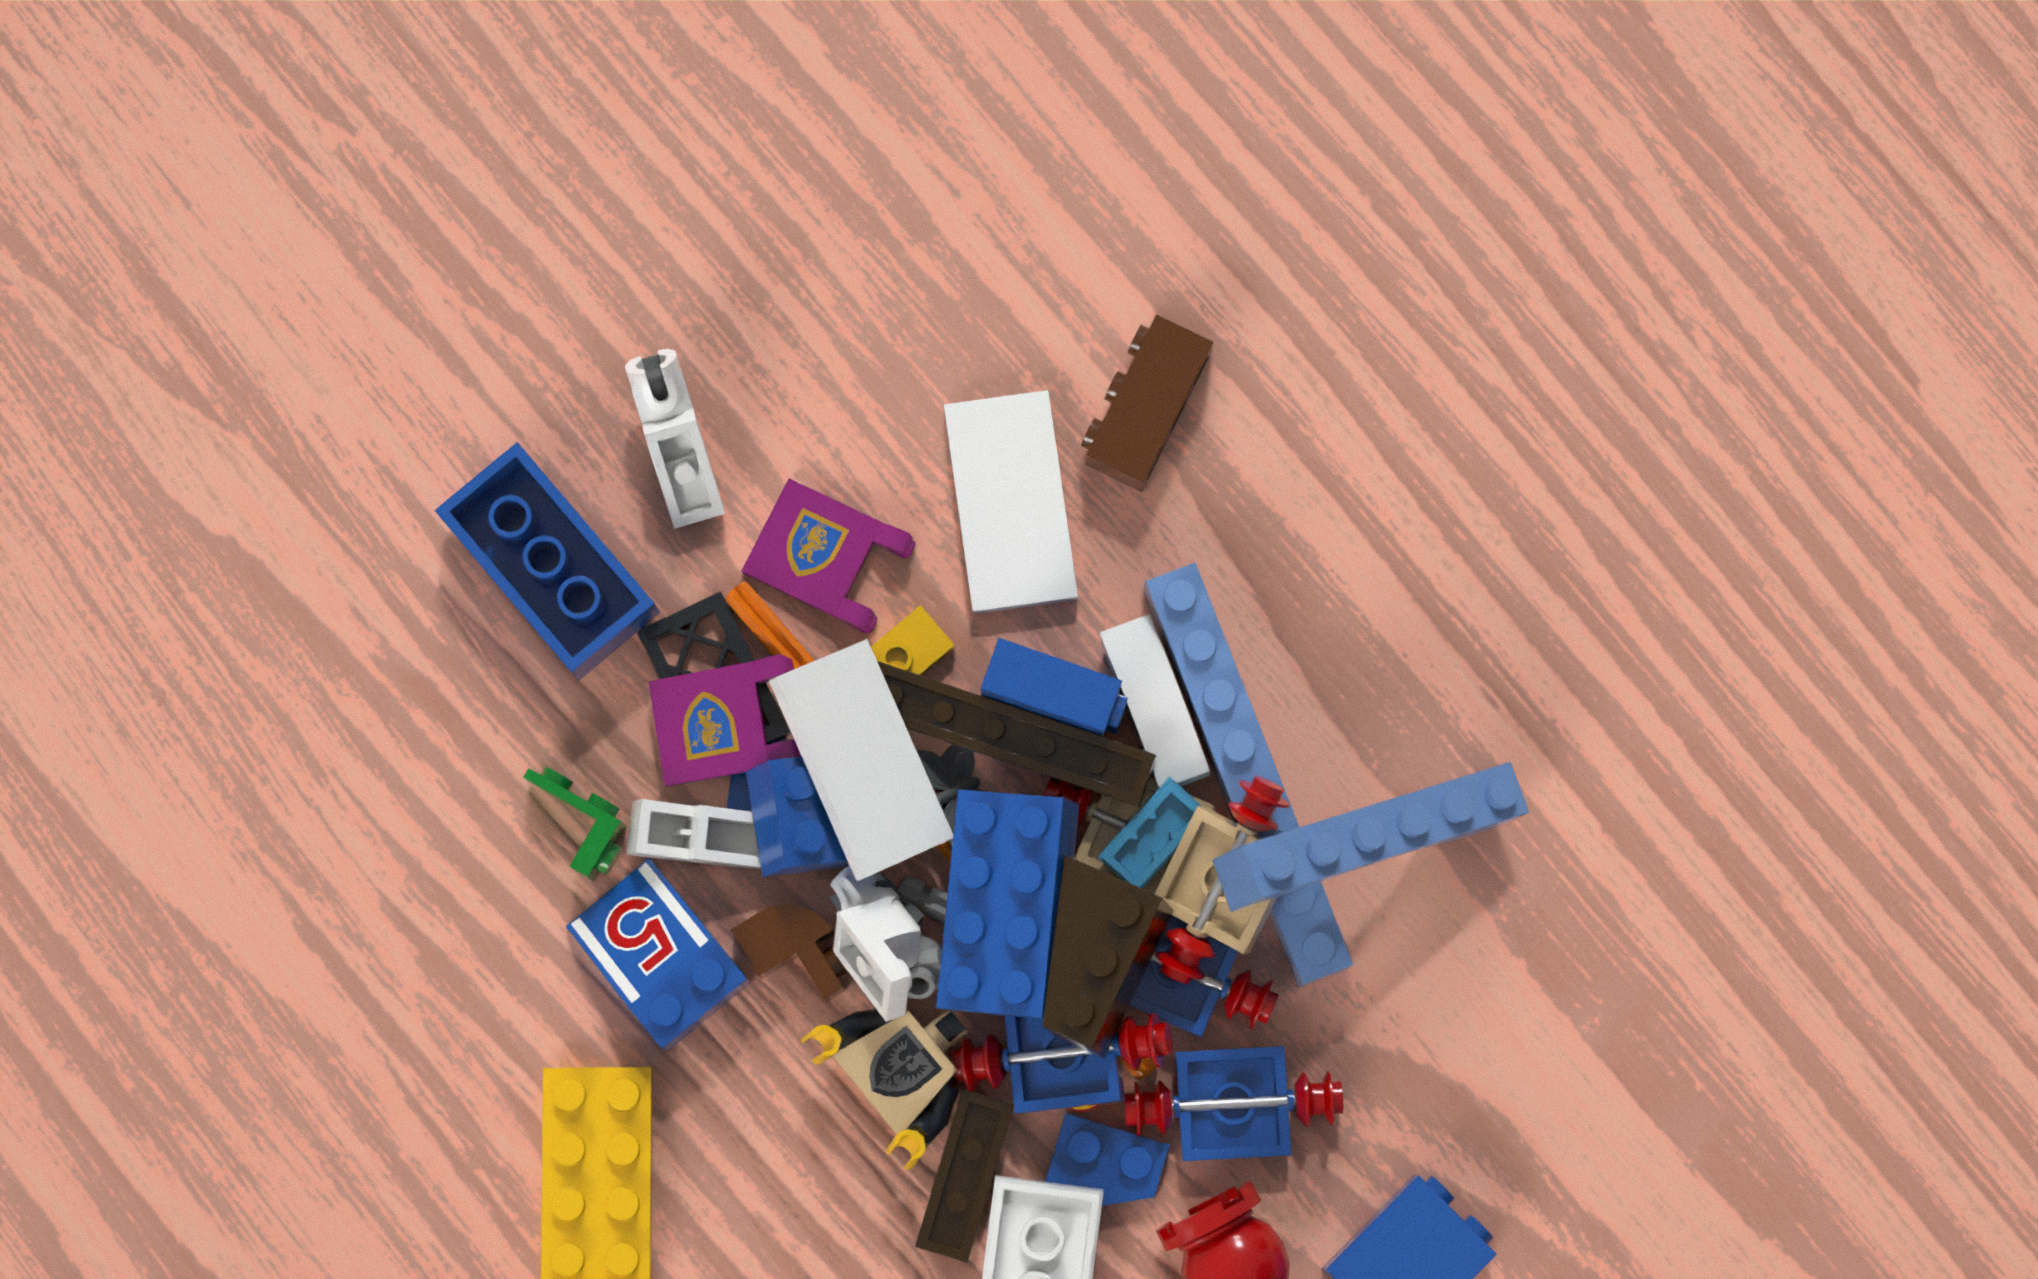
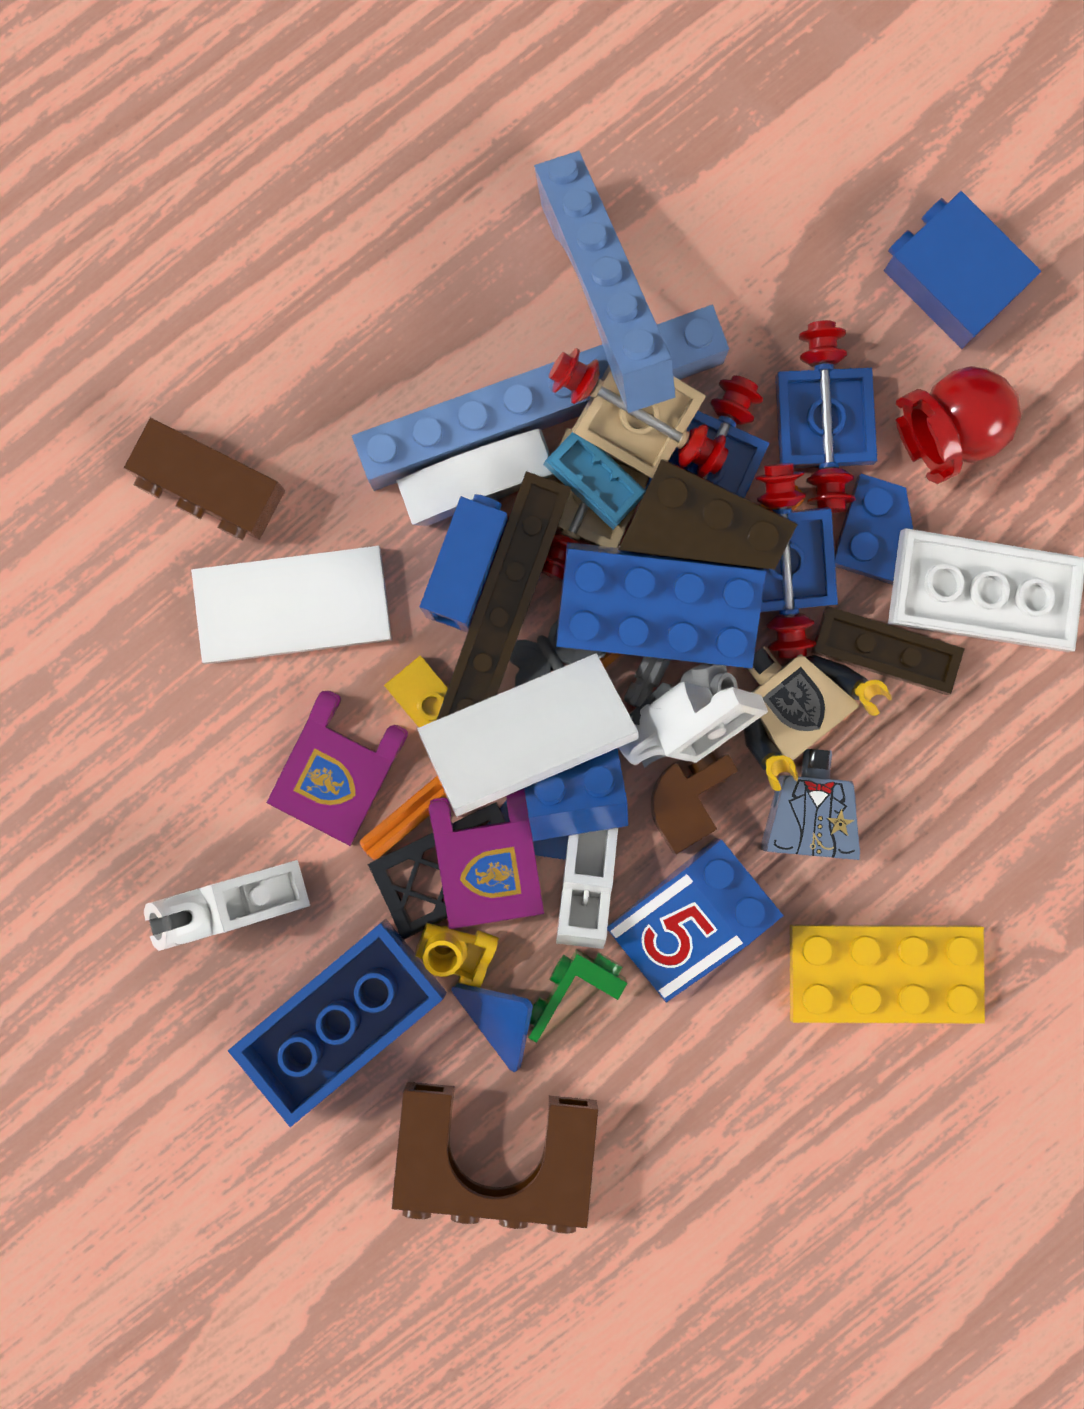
camera: 90 degrees left, 5 degrees up
none -> reddish brown arch [391,1082,598,1234]
none -> yellow plate [415,923,499,988]
none -> blue piece [452,983,533,1072]
none -> sand blue torso [761,749,860,860]

